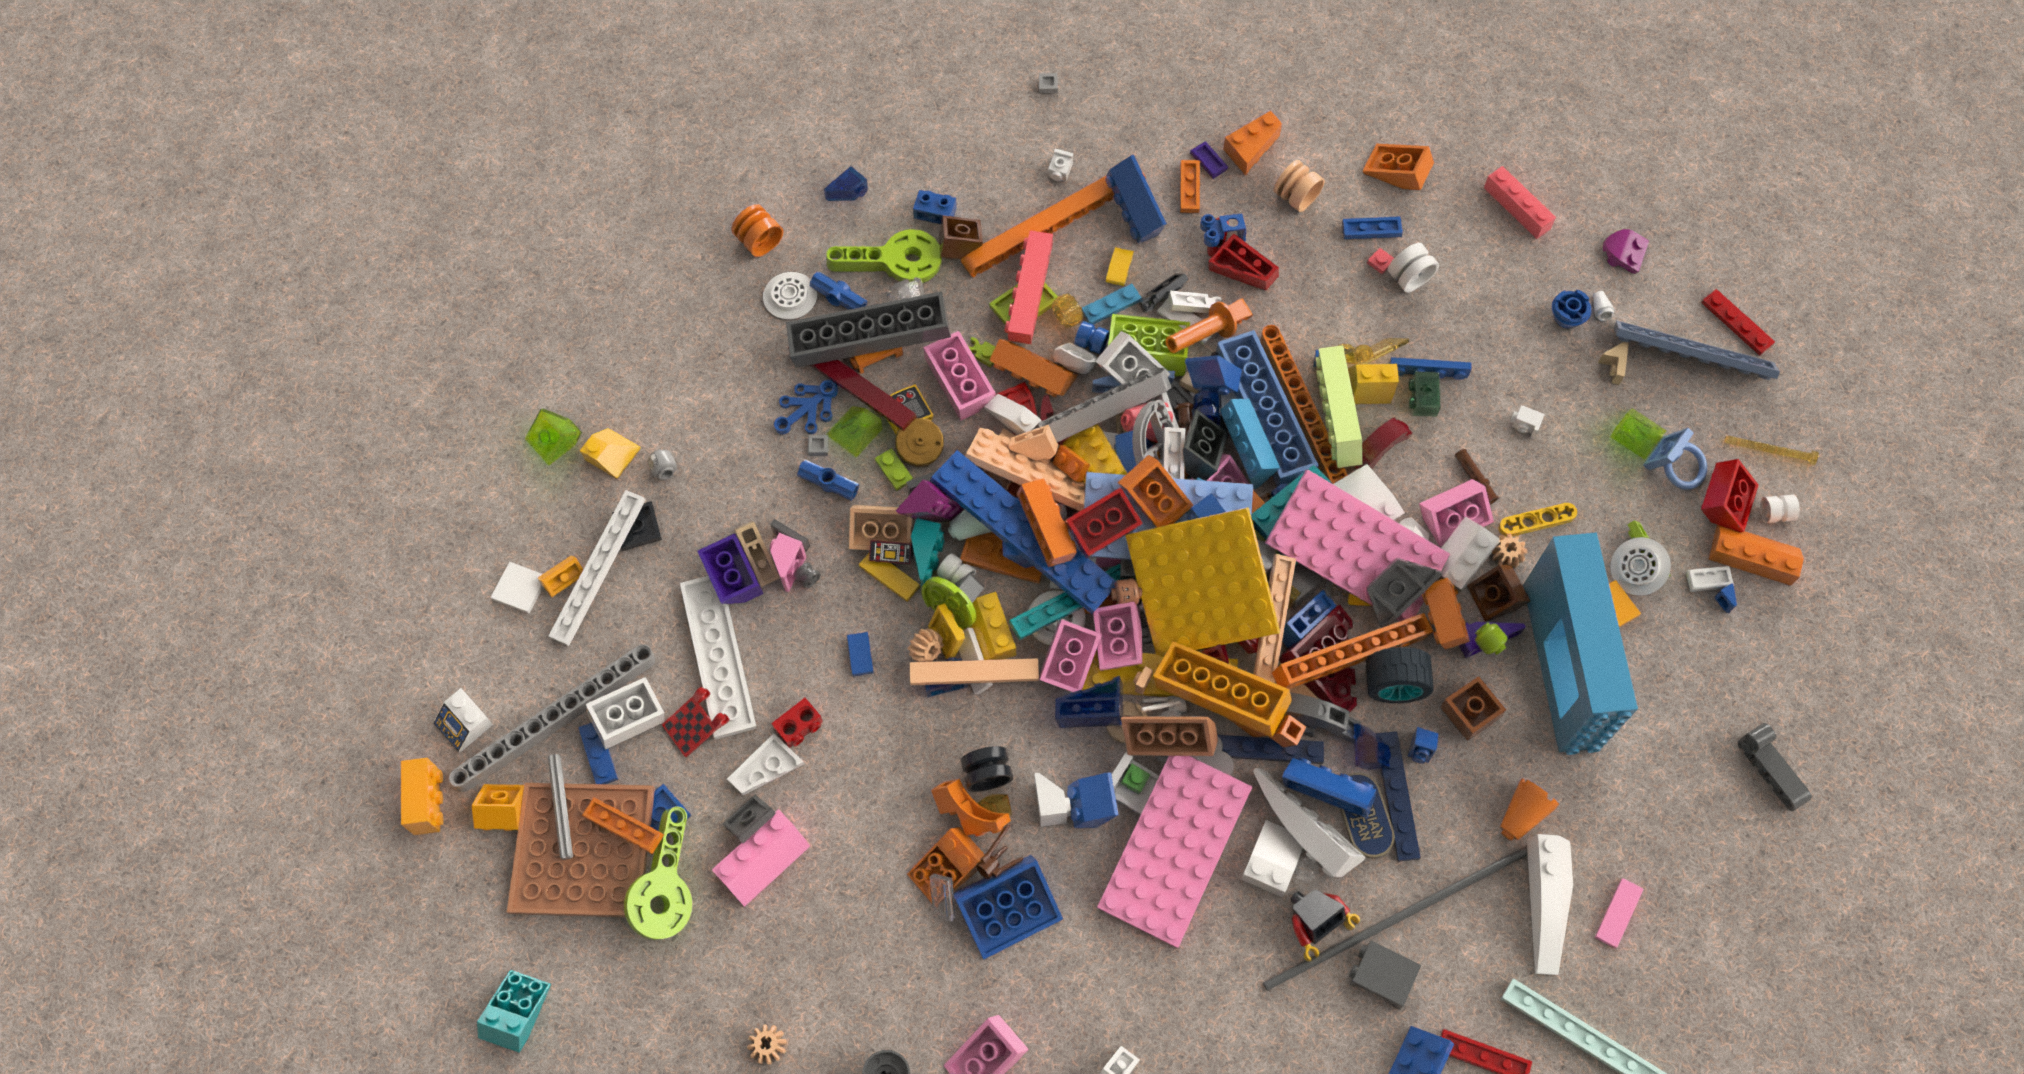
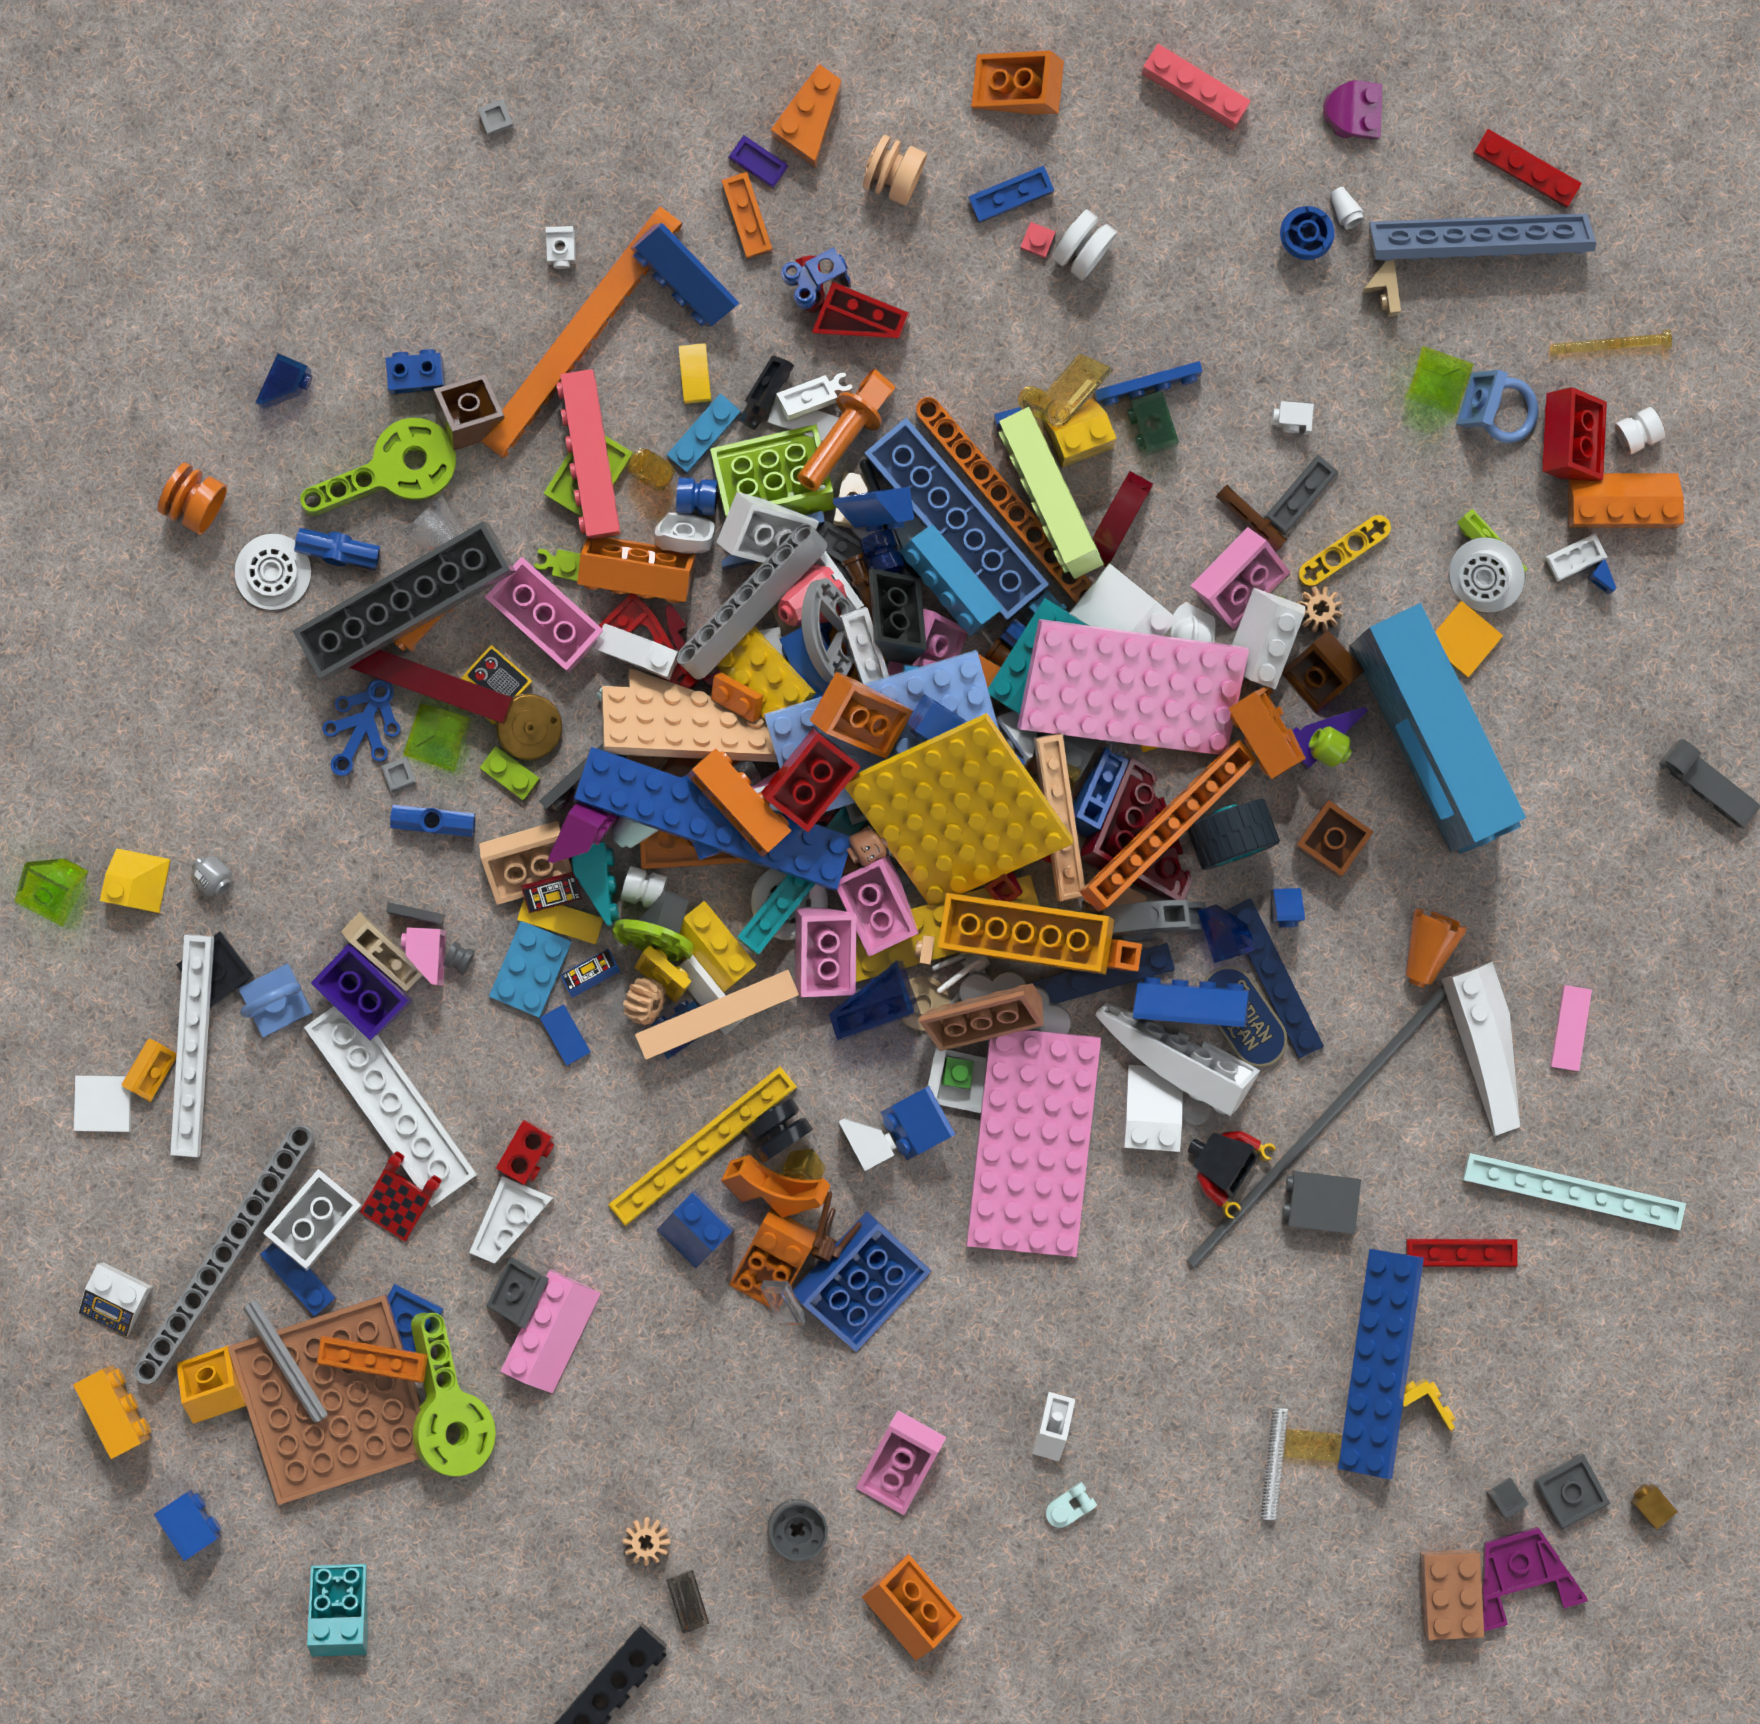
camera: 20 degrees left, 20 degrees up
light nougat slope [1008,425,1058,461] -> none
dark grey wing [1366,558,1442,628] -> none
none -> blue slope [154,1490,221,1561]
none -> medium blue tile [238,963,313,1037]
none -> dark azure plate [489,921,572,1018]
none -> tile [561,948,621,998]
none -> yellow tile [608,1066,797,1226]
none -> blue slope [657,1190,734,1268]
none -> dark grey tile [1264,455,1338,535]

